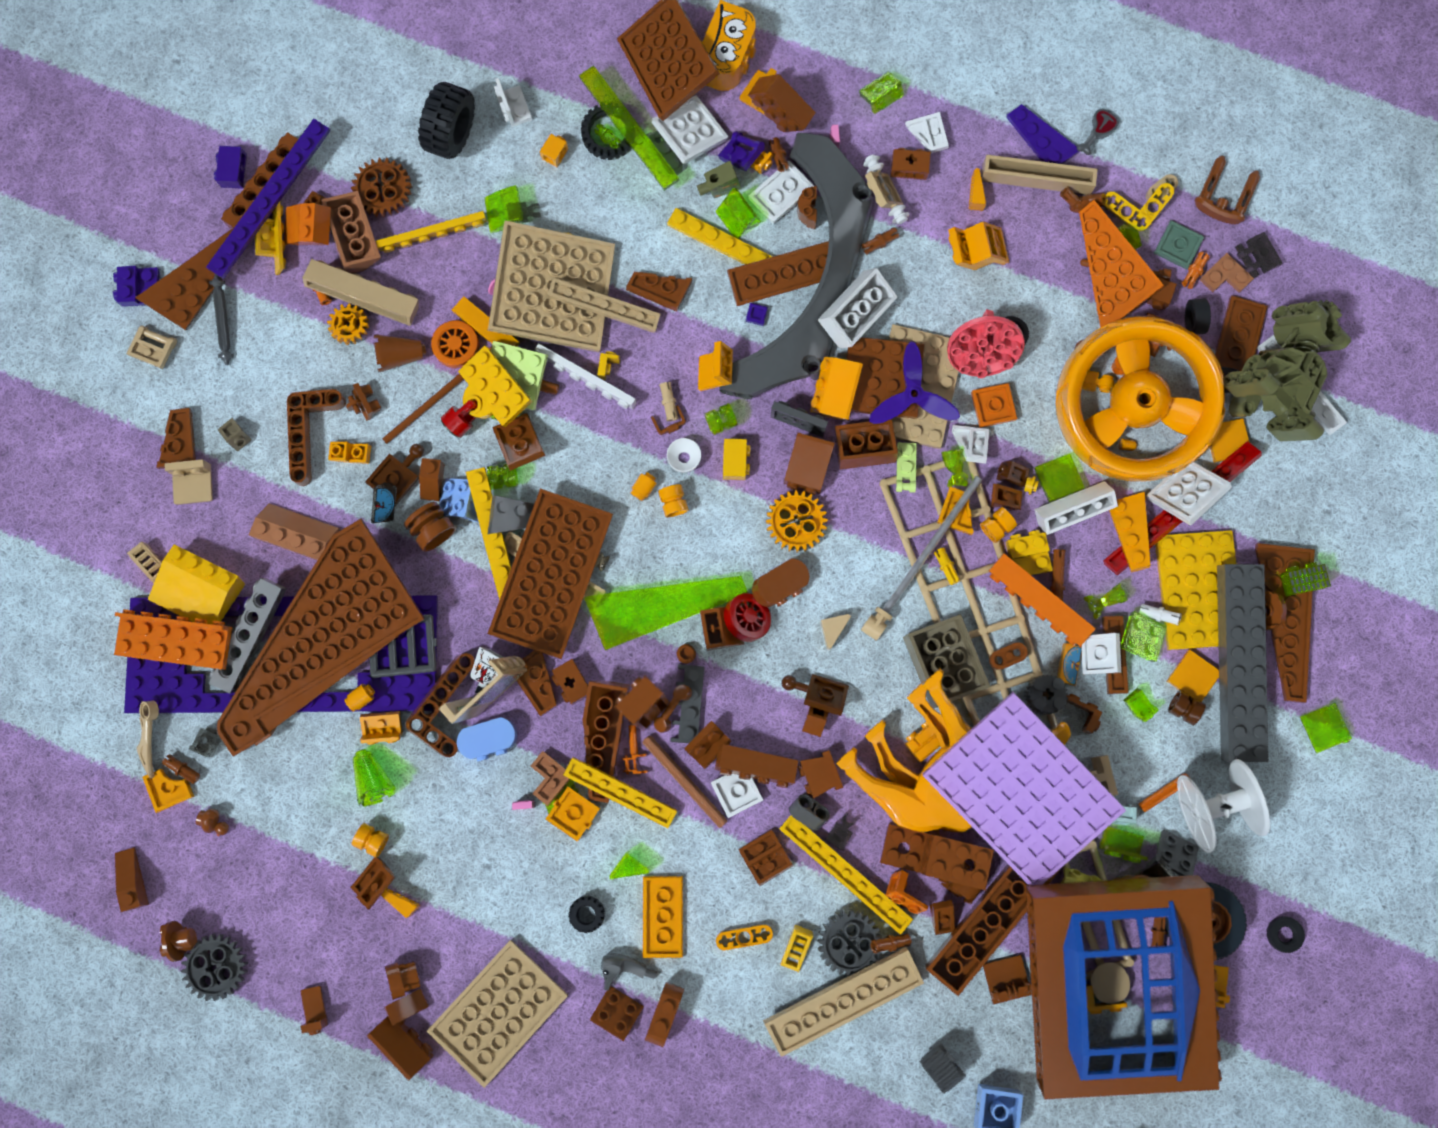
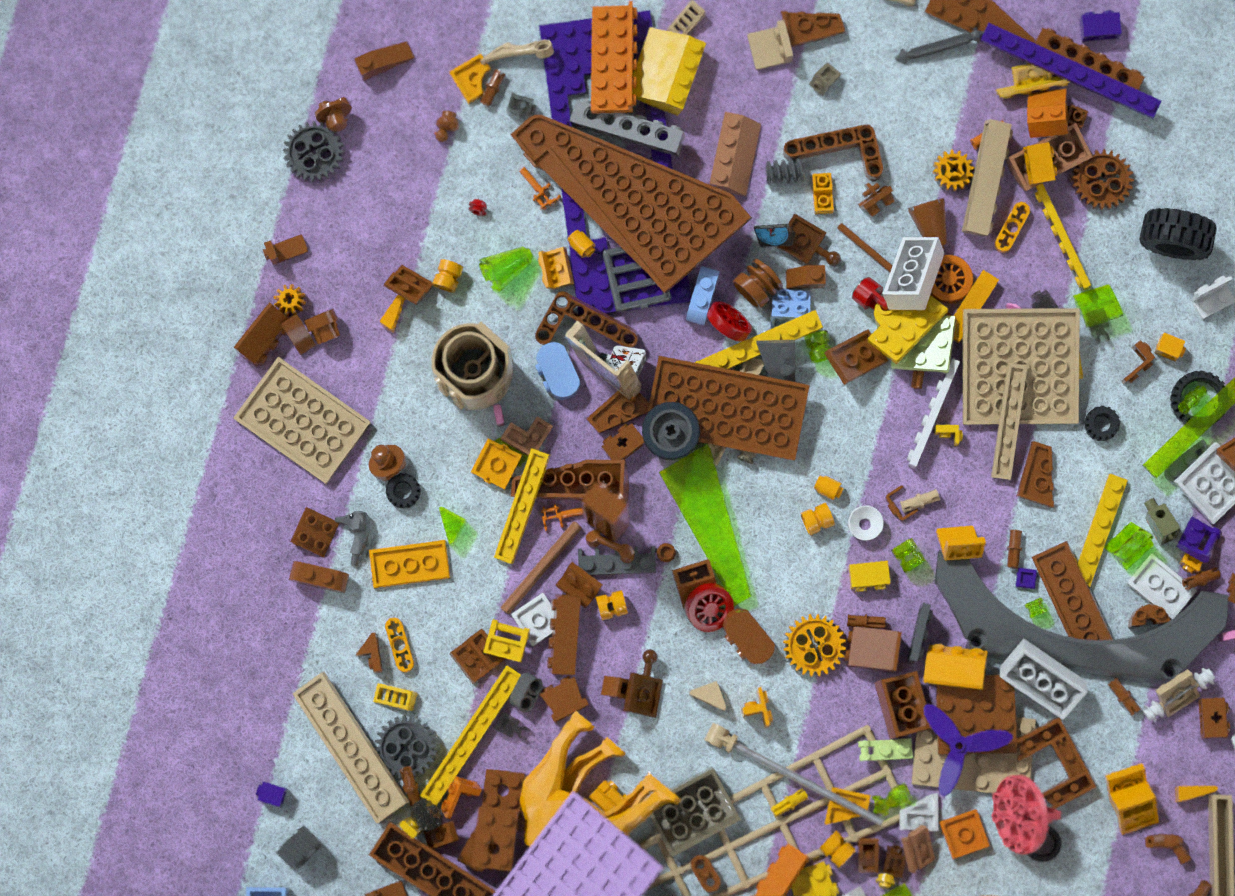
camera: 85 degrees right, 0 degrees up
none -> dark purple brick [256,782,287,807]
none -> light orange gear [273,284,306,316]
none -> dark orange slope [355,633,383,673]
none -> dark orange plate [369,445,407,481]
none -> yellow plate [399,816,425,838]
none -> clear smoke gear [410,798,443,833]
none -> tan piece [432,321,513,411]
none -> red plate [468,199,487,216]
none -> yellow plate [484,619,531,663]
none -> orange piece [519,167,561,210]
none -> light orange wheel [596,590,628,621]
none -> wheel [642,402,700,460]
none -> light blue brick [686,266,720,326]
none -> red wheel [707,301,752,342]
none -> light orange bracket [741,687,773,728]
none -> dark grey piece [765,158,805,185]
none -> dark orange axle [847,614,886,629]
none -> white brick [883,237,944,310]
none -> nougat plate [901,825,935,873]
none -> light orange beam [994,202,1030,253]
none -> dark orange axle [1007,529,1023,569]
none -> dark orange wedge [1016,717,1096,809]
none -> light orange brick [1023,142,1057,185]
none -> clear neon green wheel [1024,597,1048,619]
none -> clear smoke brick [1030,289,1059,308]
none -> black tyre [1084,406,1120,441]
none -> dark orange bracket [1121,340,1155,384]
none -> dark orange arm [1145,834,1192,864]

